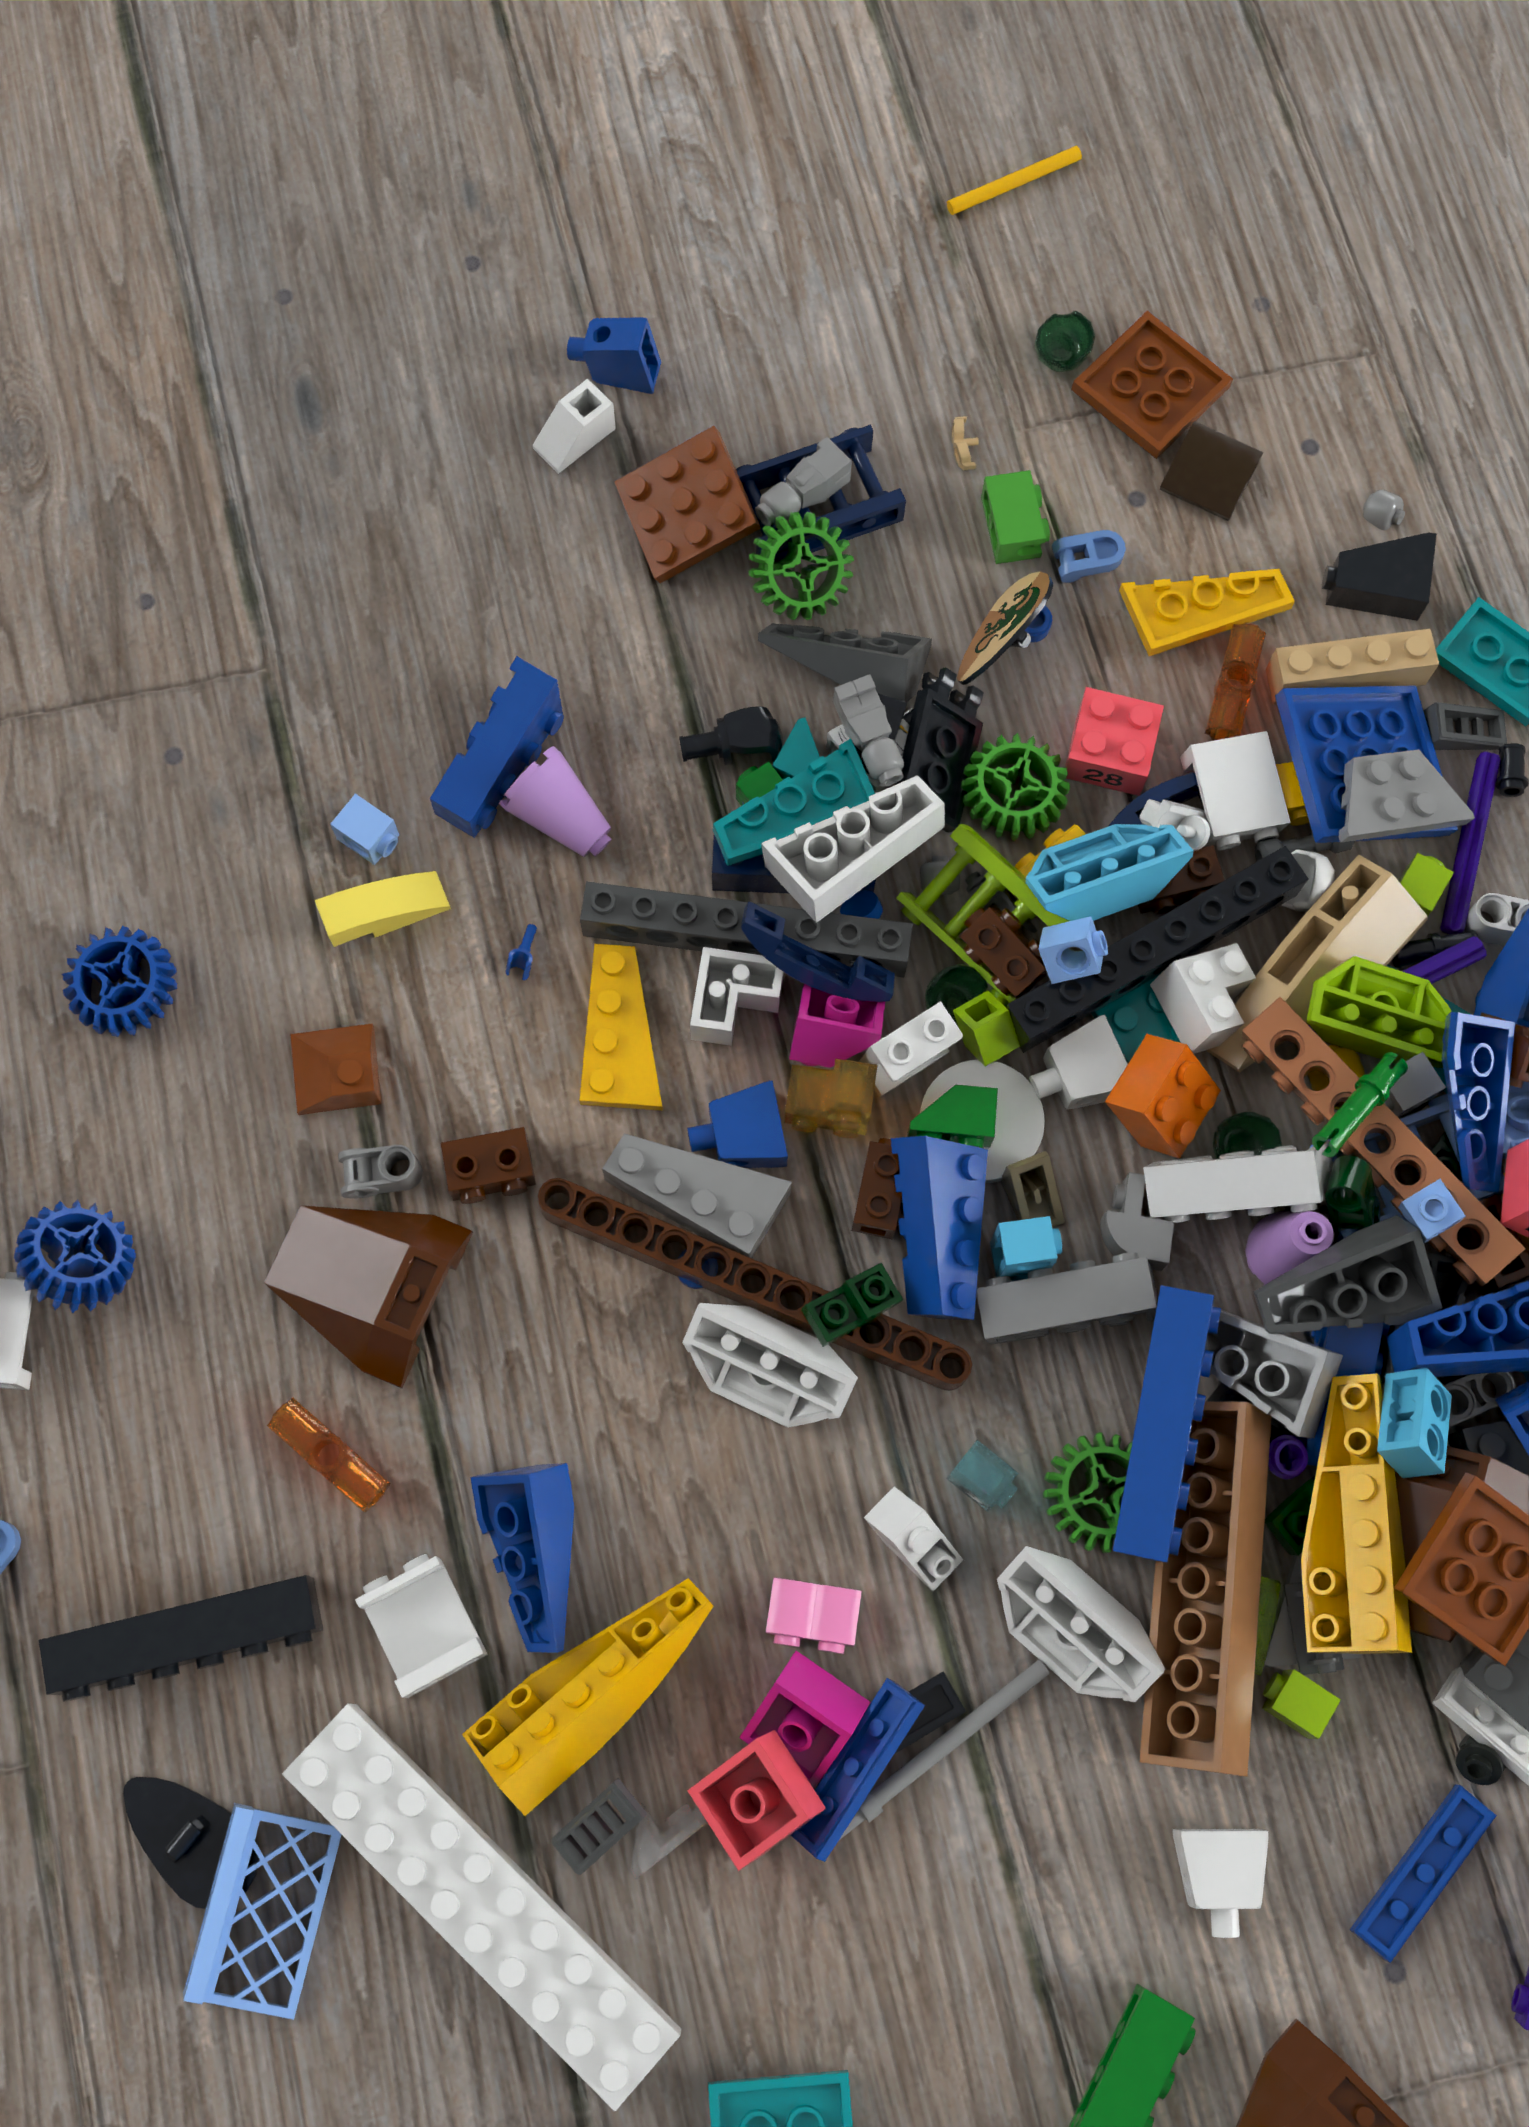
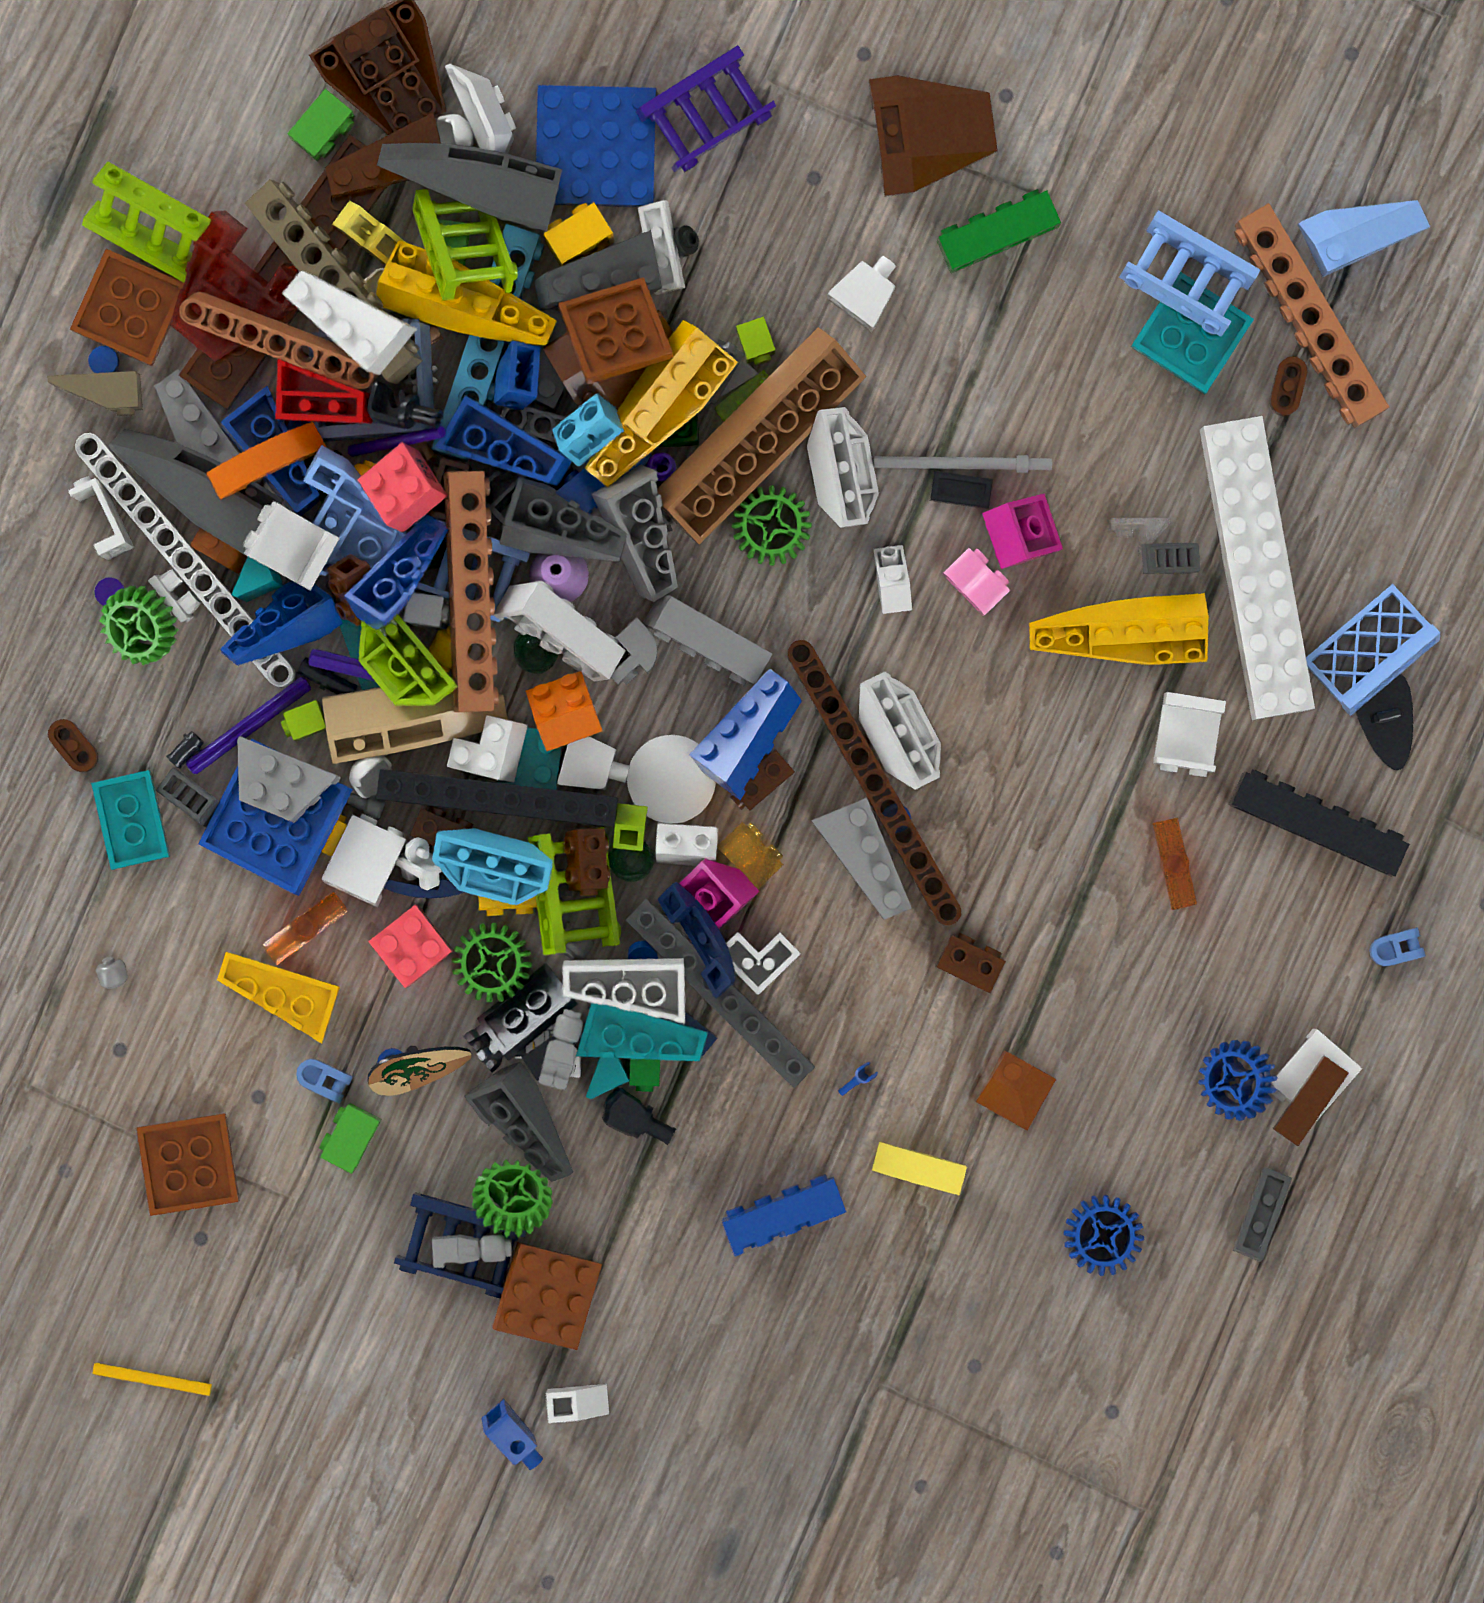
camera: 145 degrees left, 15 degrees up
reddish brown wedge [264,1206,473,1388] -> none
light blue brick [330,794,399,865] -> none
light grey piece [338,1145,423,1199] -> none
blue wedge [470,1463,574,1653] -> none
lavender cone [499,746,612,857] -> none
yellow wing [579,944,663,1111] -> none
blue torso [687,1080,788,1168] -> none
coral brick [687,1730,826,1871] -> none
blue tile [791,1678,925,1862] -> none
dark green slope [801,1263,903,1347] -> none
green slope [907,1084,998,1149] -> none
clear light blue brick [946,1440,1019,1512] -> none
tan piece [952,416,979,470] -> none
medium azure brick [990,1216,1062,1282] -> none
dark tan slope [1001,1151,1065,1228] -> none
clear green hair [1034,310,1096,372] -> none
light blue brick [1038,916,1108,984] -> none
blue brick [1113,1285,1221,1563] -> none
dark brown slope [1160,421,1264,521] -> none
tan brick [1265,629,1439,705] -> none
green pin [1312,1052,1408,1157] -> none
black slope [1322,532,1437,621] -> none
dark green piece [1325,1155,1381,1233] -> none
blue tile [1350,1784,1497,1963] -> none
light blue brick [1398,1179,1466,1243] -> none

